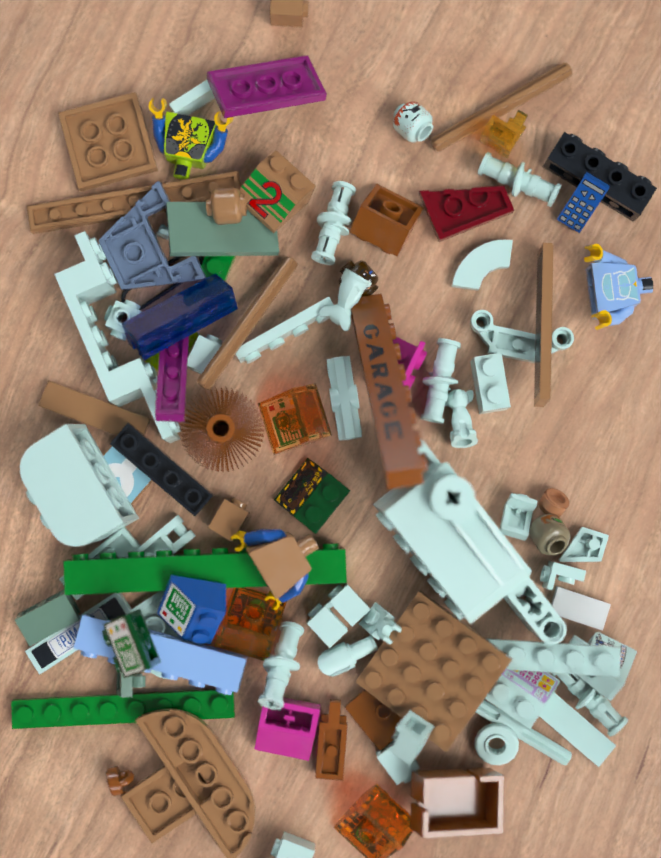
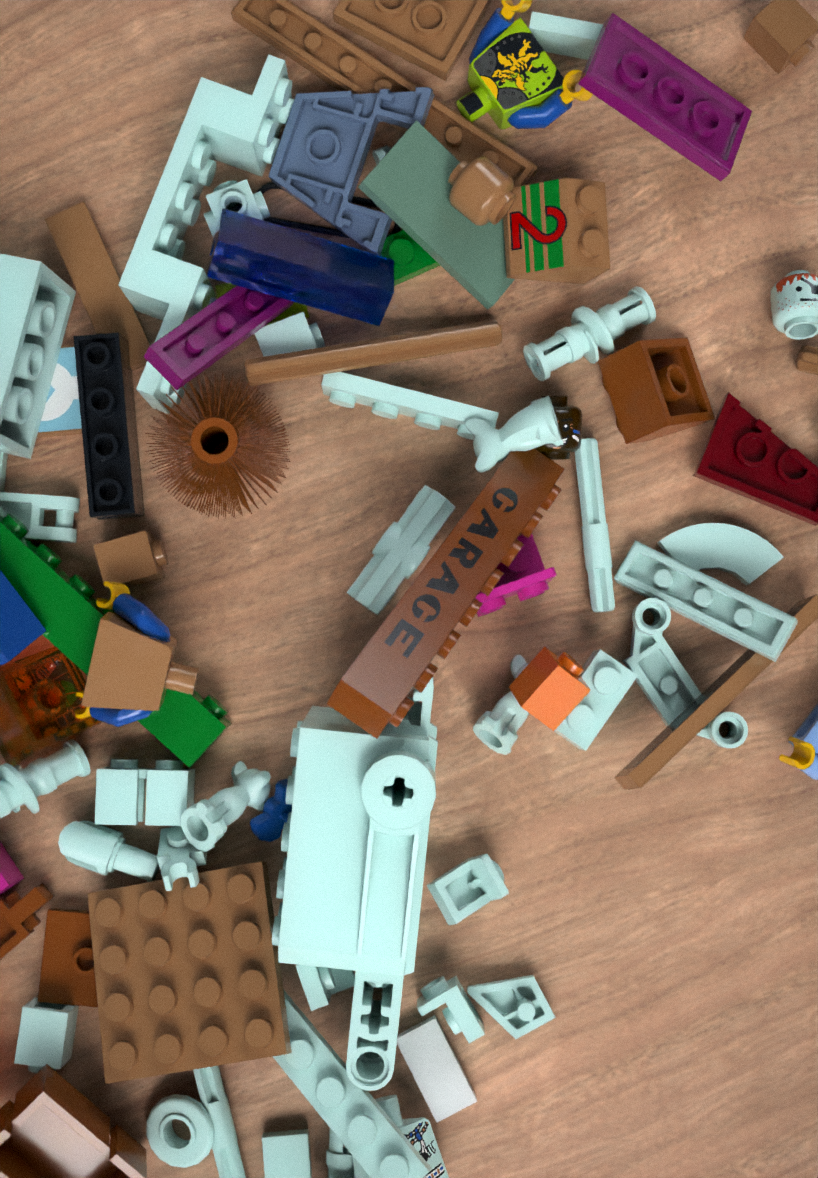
camera: 45 degrees right, 0 degrees up
clear orange slope [258,383,332,455] -> none
slope [274,458,351,534] -> none
light aqua brick [391,710,434,765] -> none
light aqua piece [420,338,461,424] -> none
light aqua slope [485,669,560,729] -> none
dark tan head [529,514,571,555] -> none
nougat tile [538,488,570,517] -> none
none -> light aqua animal [180,761,271,852]
none -> blue piece [250,779,292,842]
none -> light aqua bracket [295,965,355,1011]
none -> orange brick [509,646,591,731]
none -> light aqua axle [575,438,615,613]
none -> light aqua tile [614,540,798,662]

